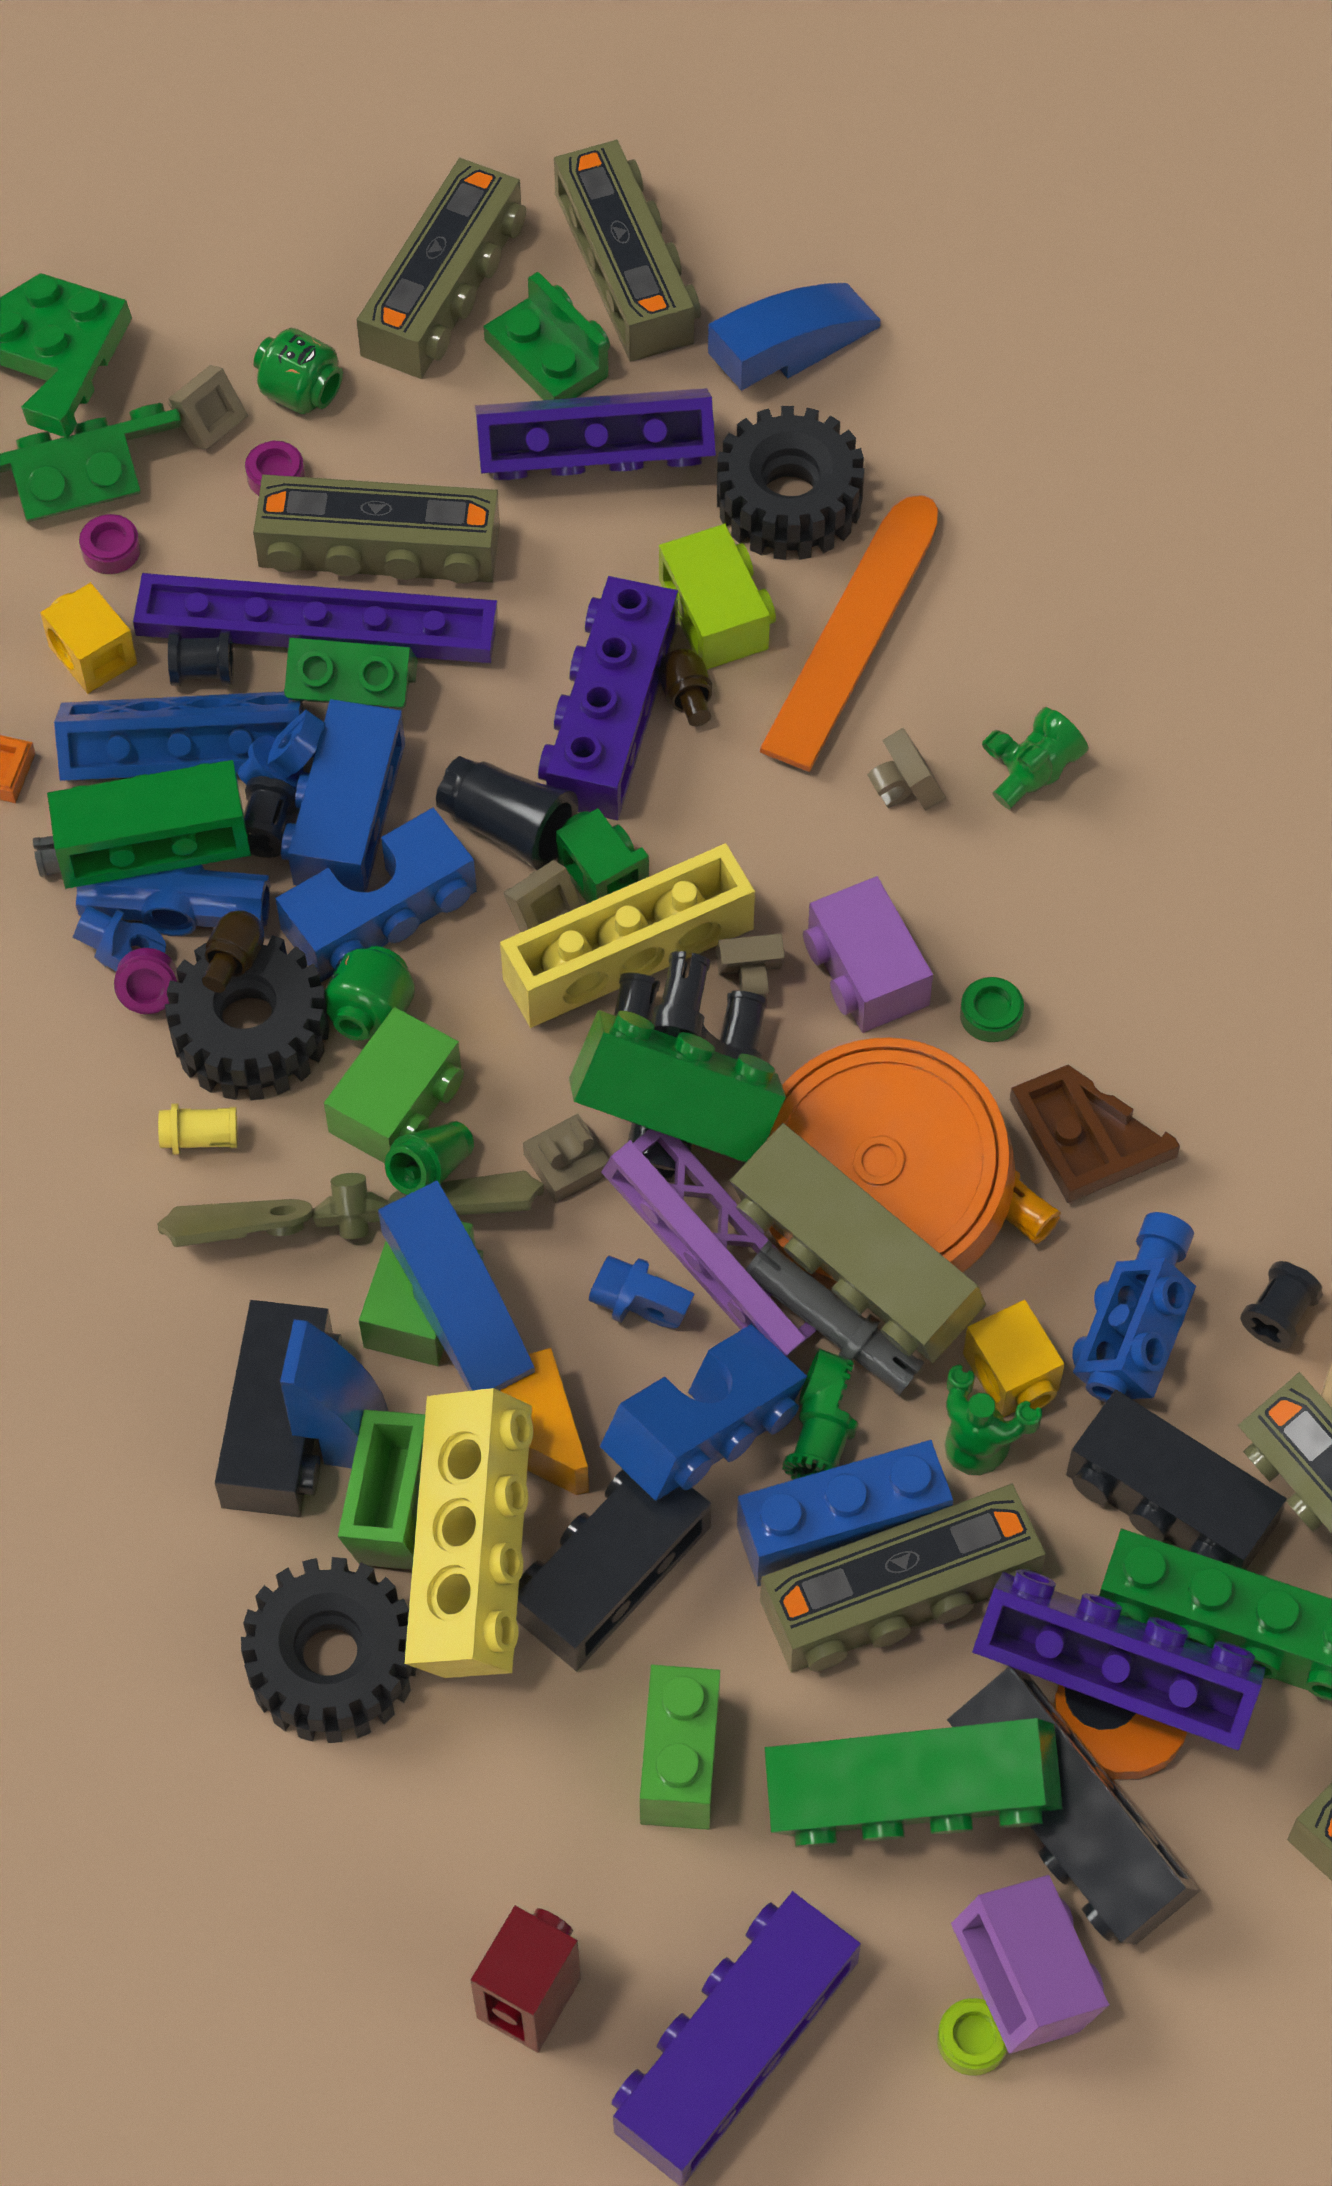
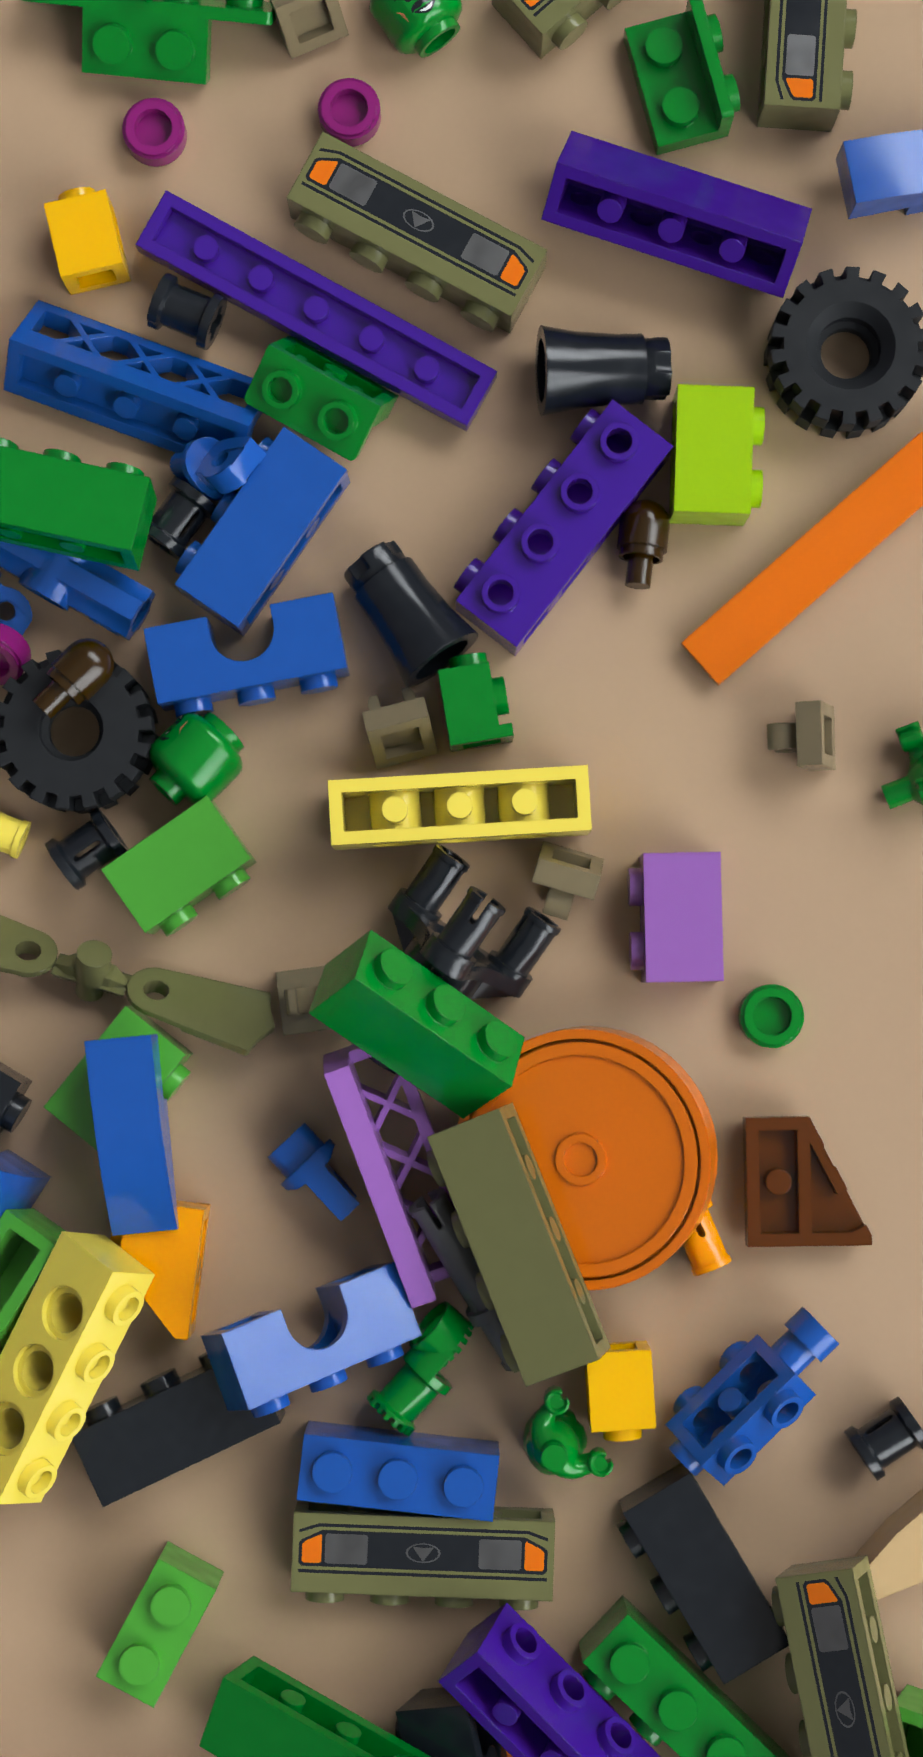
camera: 25 degrees right, 25 degrees up
green cone [385,1121,474,1195] -> none
none -> black bush [45,808,129,890]
none -> black plant [535,325,672,416]

